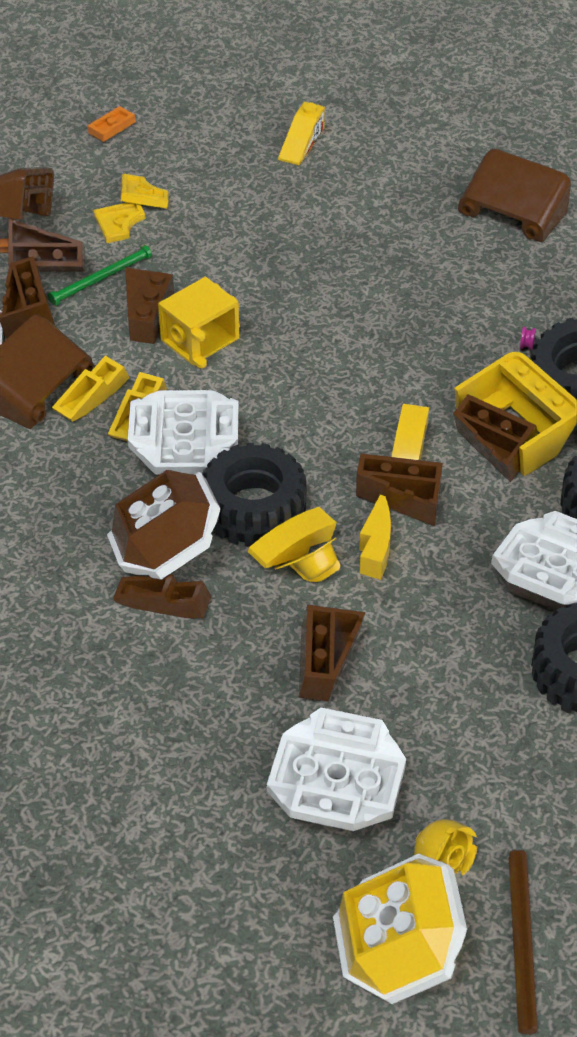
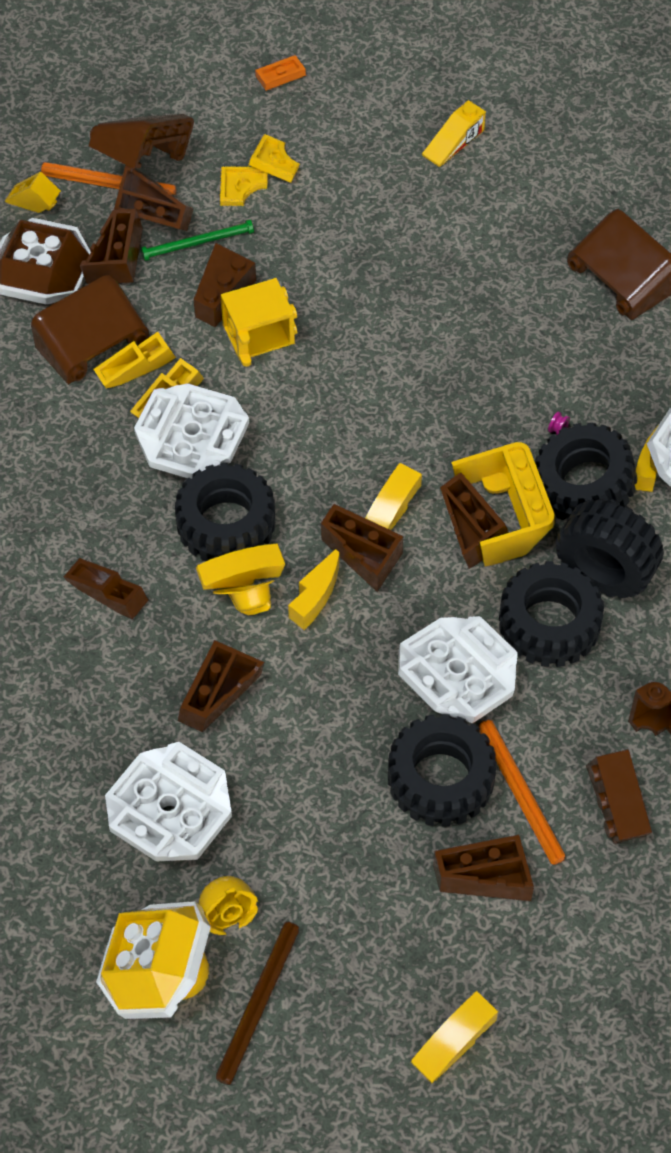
camera: 20 degrees right, 10 degrees up
reddish brown piece [107,470,220,579] -> none

